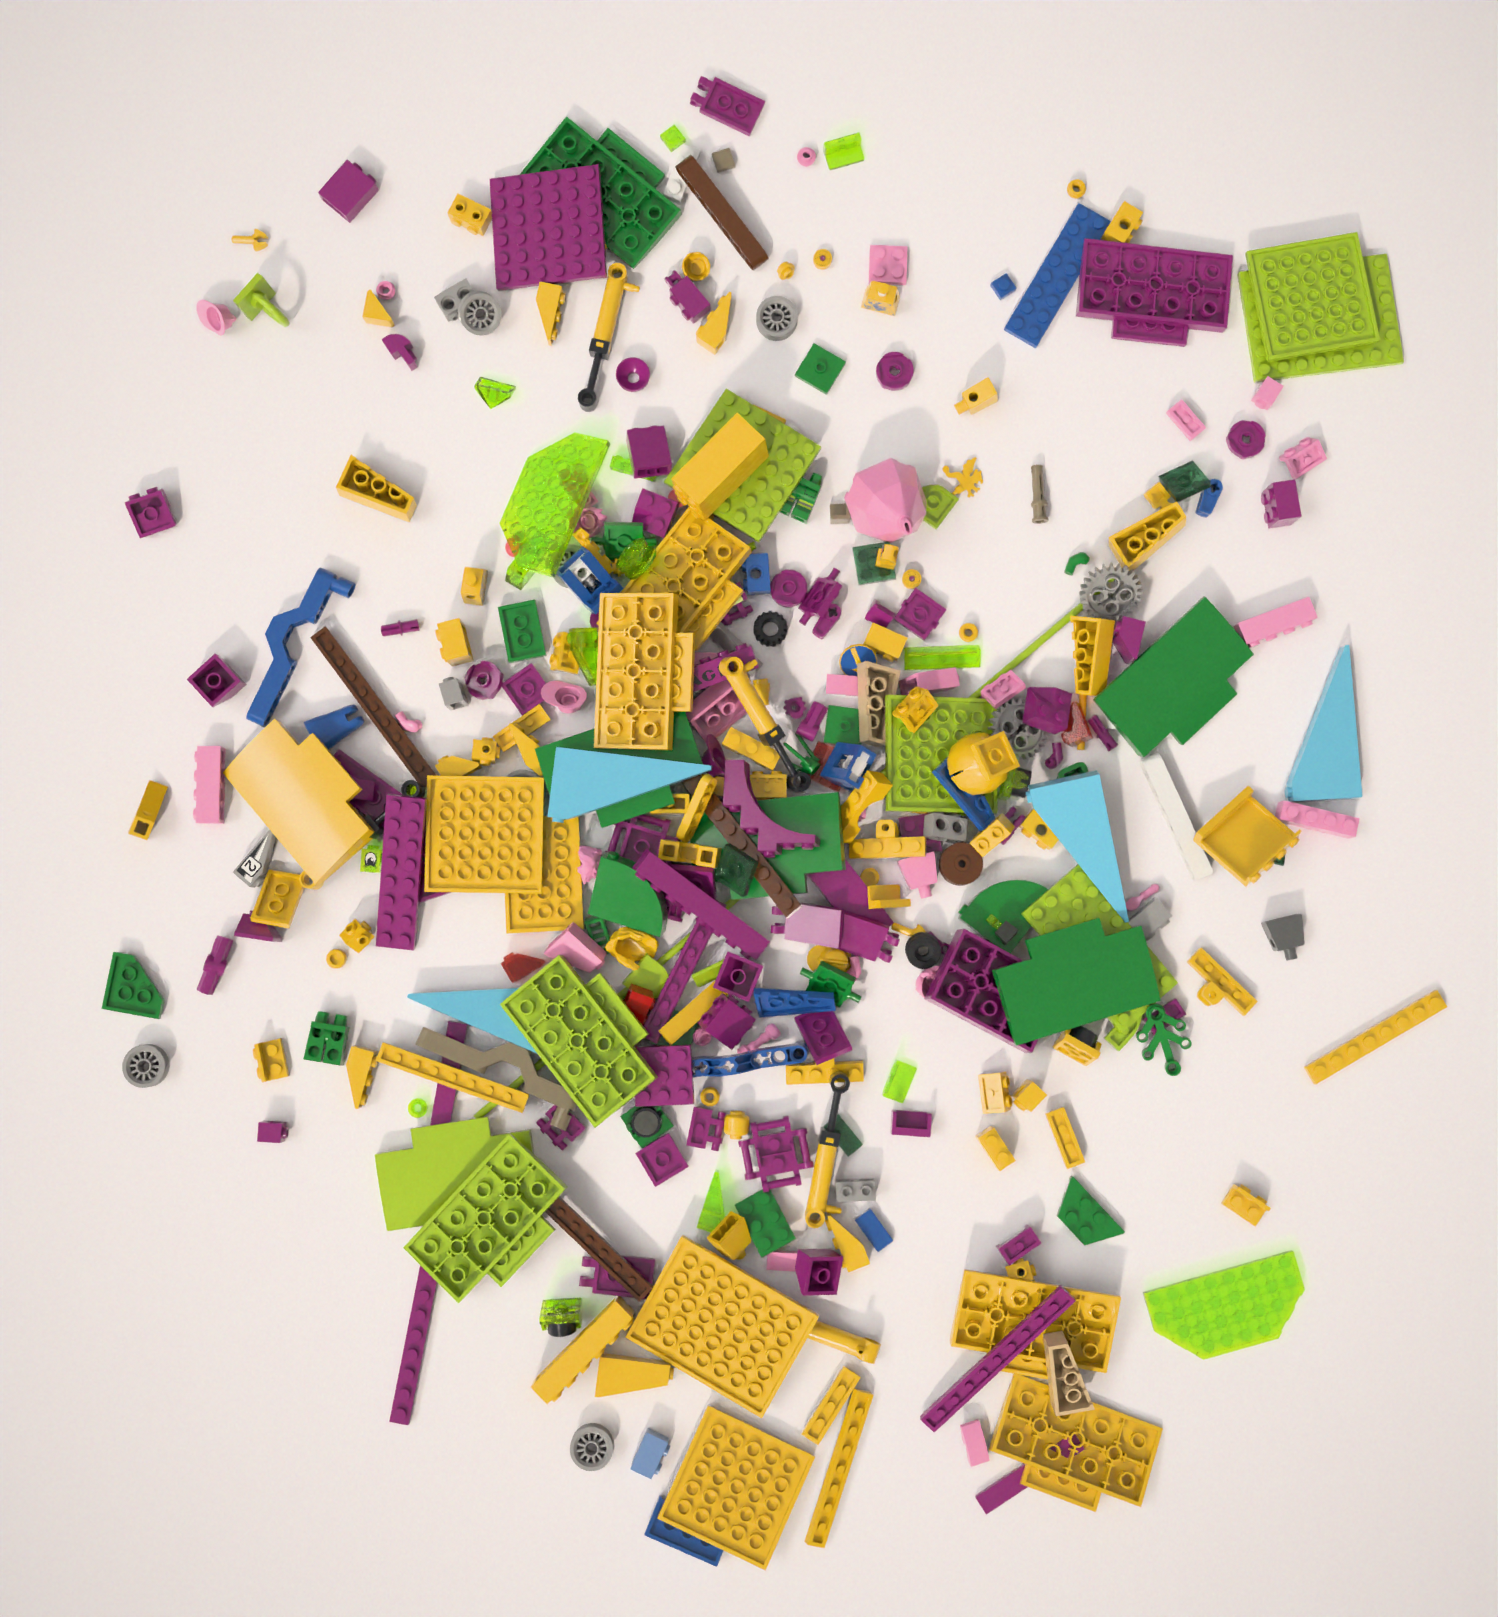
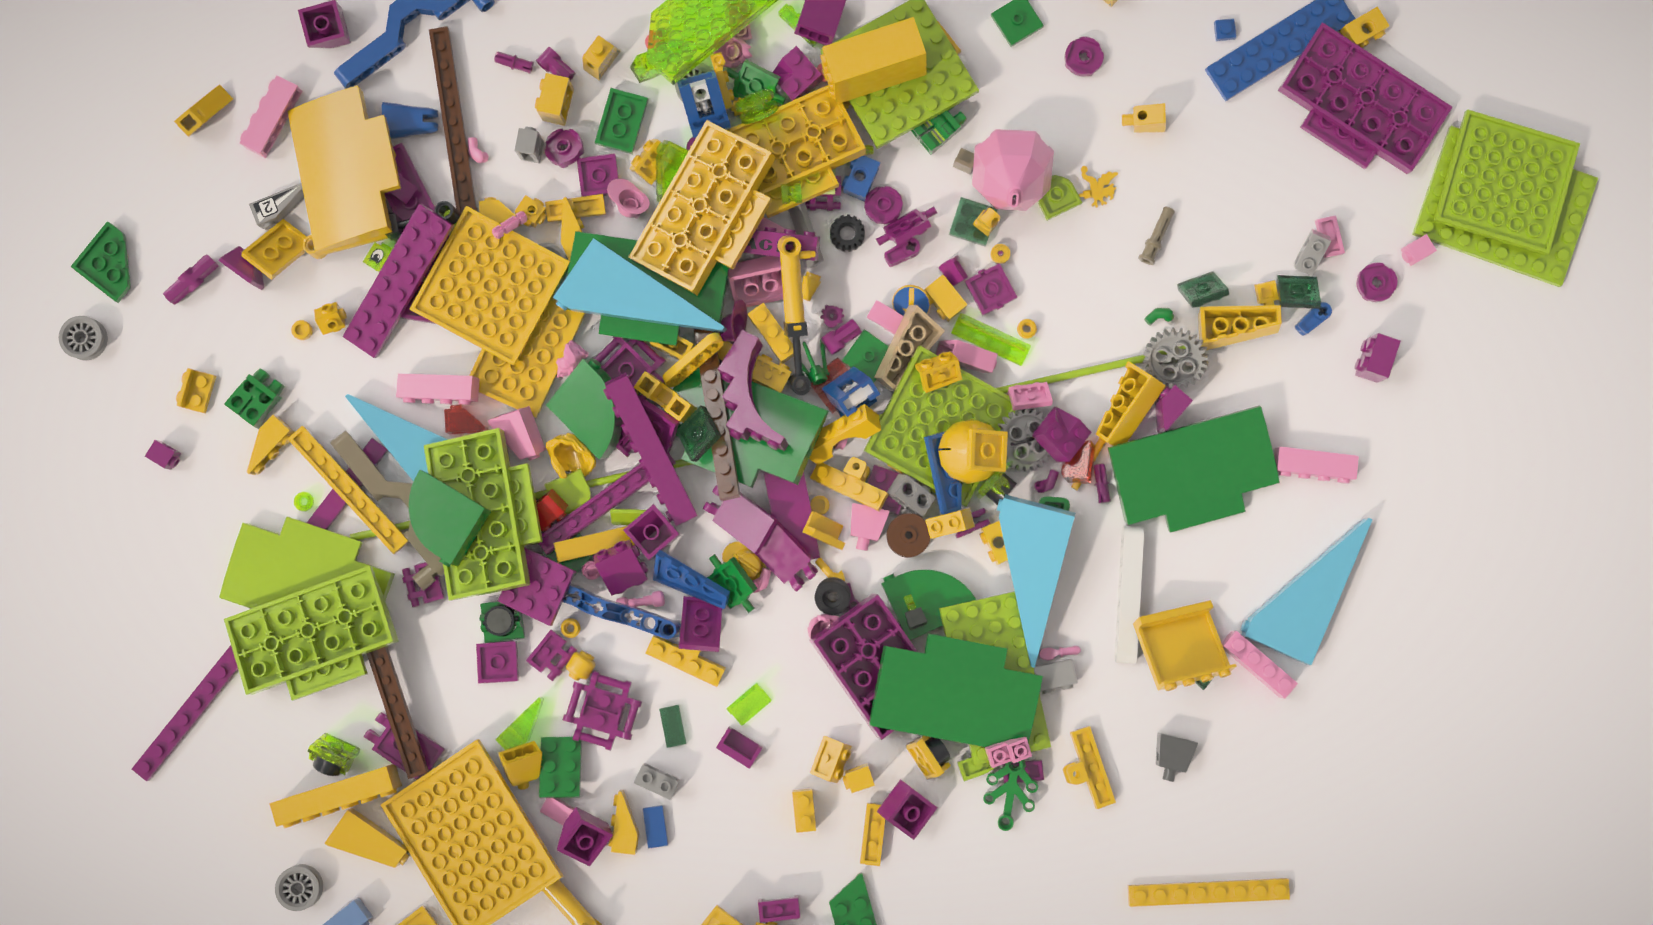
camera: 30 degrees right, 0 degrees up
green slope [584,916,610,954] -> none
yellow piece [805,1071,850,1228] -> none
bright pink bracket [1279,437,1327,479] -> none
none -> bright pink brick [396,374,480,405]
none -> green brick [409,470,491,567]
none -> bright pink axle [492,211,527,239]
none -> magenta piece [535,47,576,82]
none -> clear neon green wheel [781,183,802,204]
none -> magenta brick [877,779,938,840]
none -> bright pink slope [985,737,1032,768]
none -> clear green plate [1177,271,1229,308]
none -> light grey brick [1293,229,1331,277]

